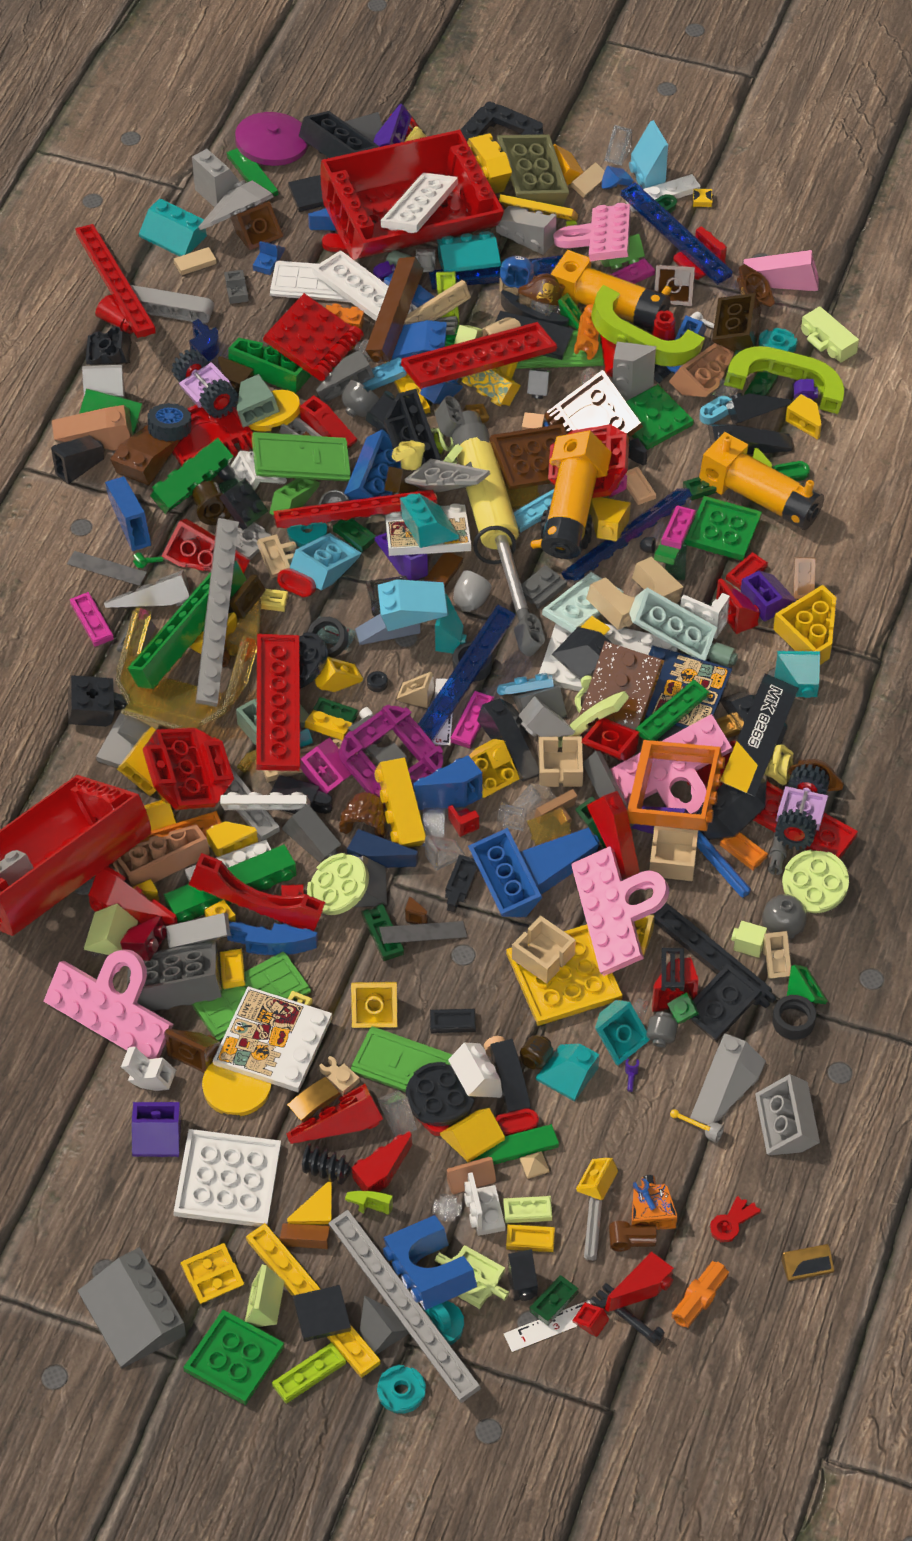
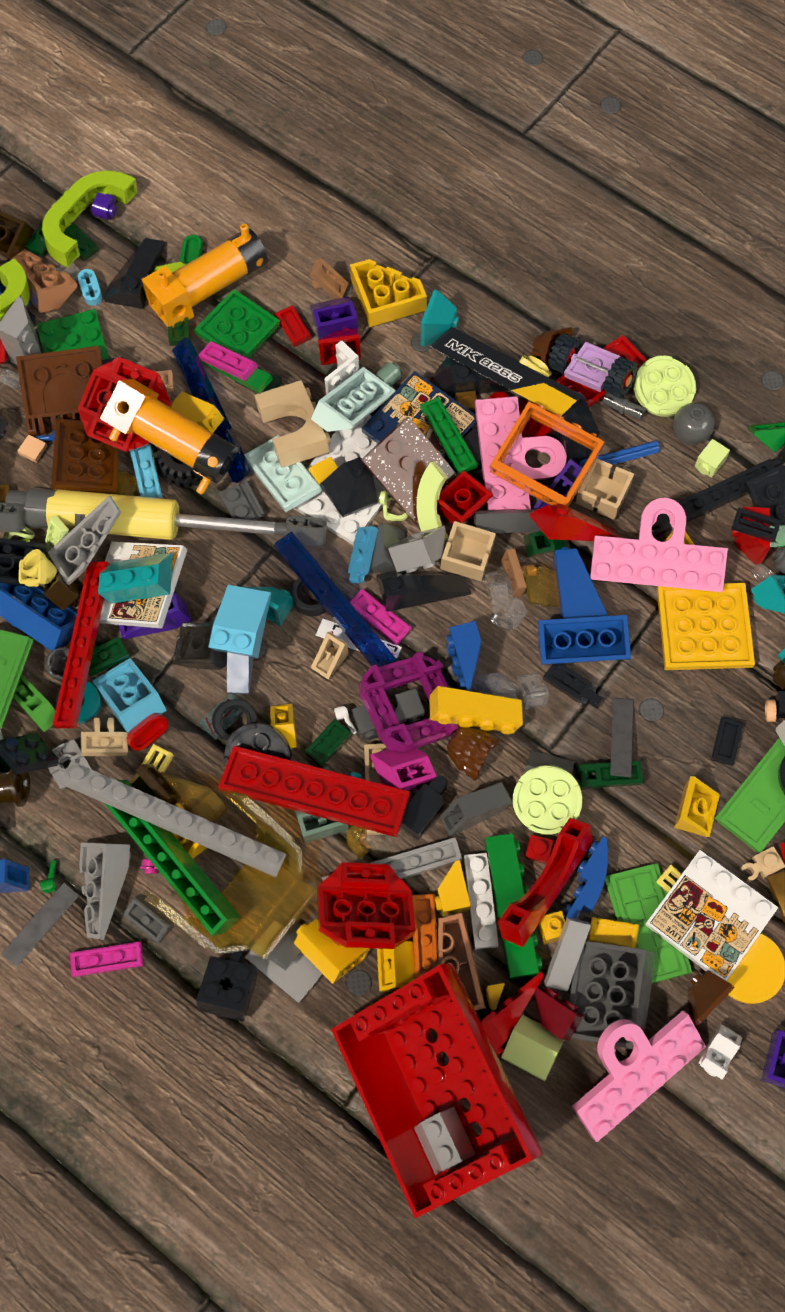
camera: 70 degrees left, 15 degrees up
red wedge [162,518,251,574] -> none
white plate [220,792,310,810] -> none
yellow plate [304,710,352,741] -> none
dark blue slope [347,829,418,868] -> none
black tile [367,671,388,692] -> none
reddish brown slope [405,897,428,924] -> none
reddish brown tile [424,552,463,587] -> none
red panel [448,805,479,837] -> none
light grey piece [453,570,492,612] -> none
yellow slope [469,739,520,798] -> none
black tyre [473,526,516,565] -> none
tan piece [512,915,576,984] -> none
black hinge [640,537,656,553] -> none
orange tile [720,833,768,870] -> none
black slope [725,393,792,424] -> none
teal tile [758,328,798,353] -> none
tan slope [763,931,791,978] -> none
yellow slope [785,394,822,440] -> none
yellowish green piece [801,306,859,362] -> none

